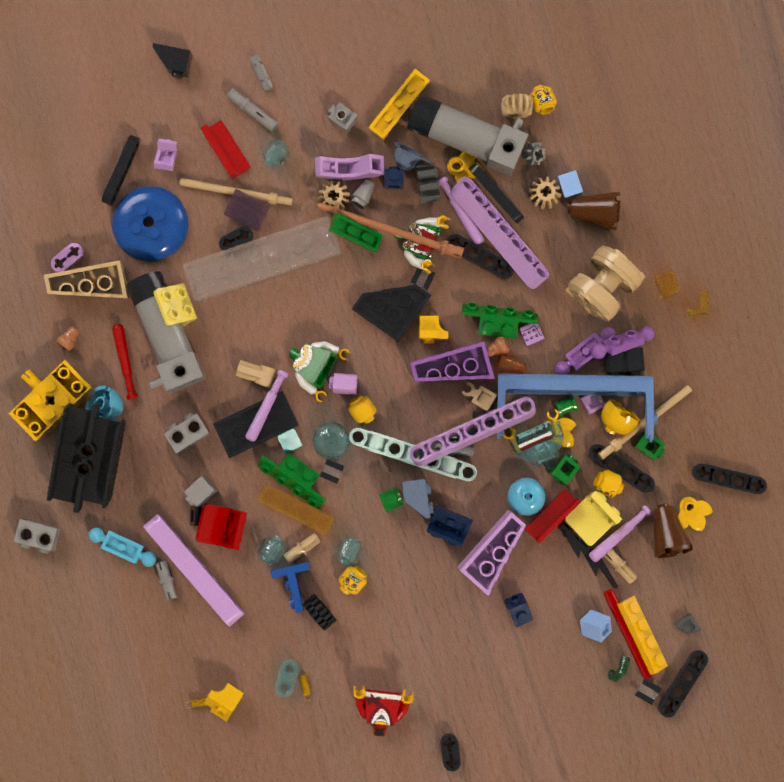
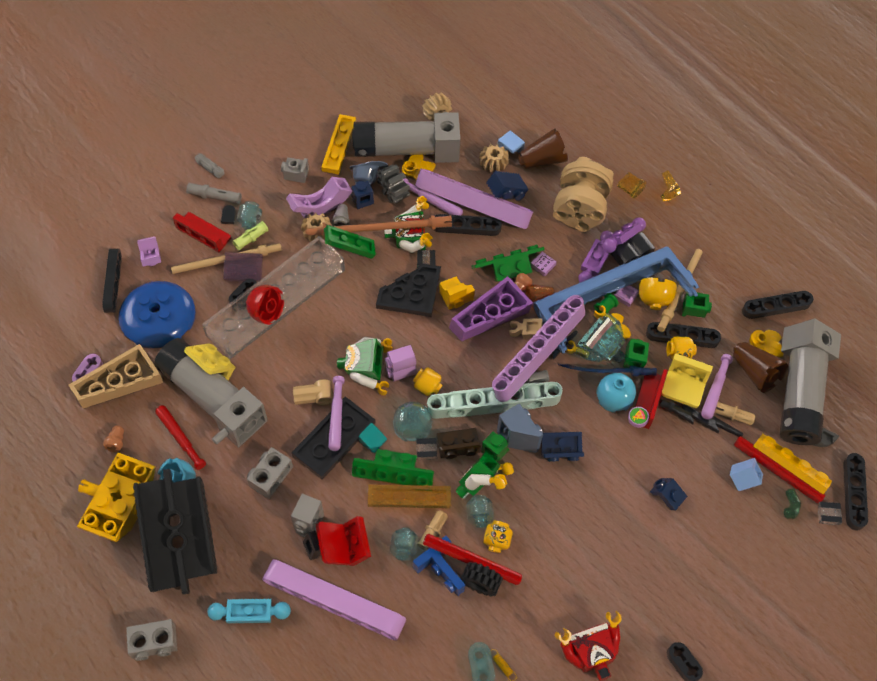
camera: 25 degrees left, 25 degrees down
black slope [152,43,193,79] -> none
light grey pin [155,560,178,601] -> none
lavender wedge [457,510,526,596] -> none
black beam [468,162,524,224] -> none
light grey gear [522,142,546,165] -> none
yellow head [530,85,557,115] -> none
none -> black piece [221,205,236,224]
none -> yellowish green pin [232,221,269,251]
none -> red cylinder [246,285,284,325]
none -> red axle [423,534,522,585]
none -> dark brown bracket [437,428,481,459]
none -> torso [455,452,514,499]
none -> dark blue brick [486,171,529,201]
none -> dark blue sword [558,364,657,376]
none -> tile [628,407,649,428]
none -> light grey piece [779,319,841,446]

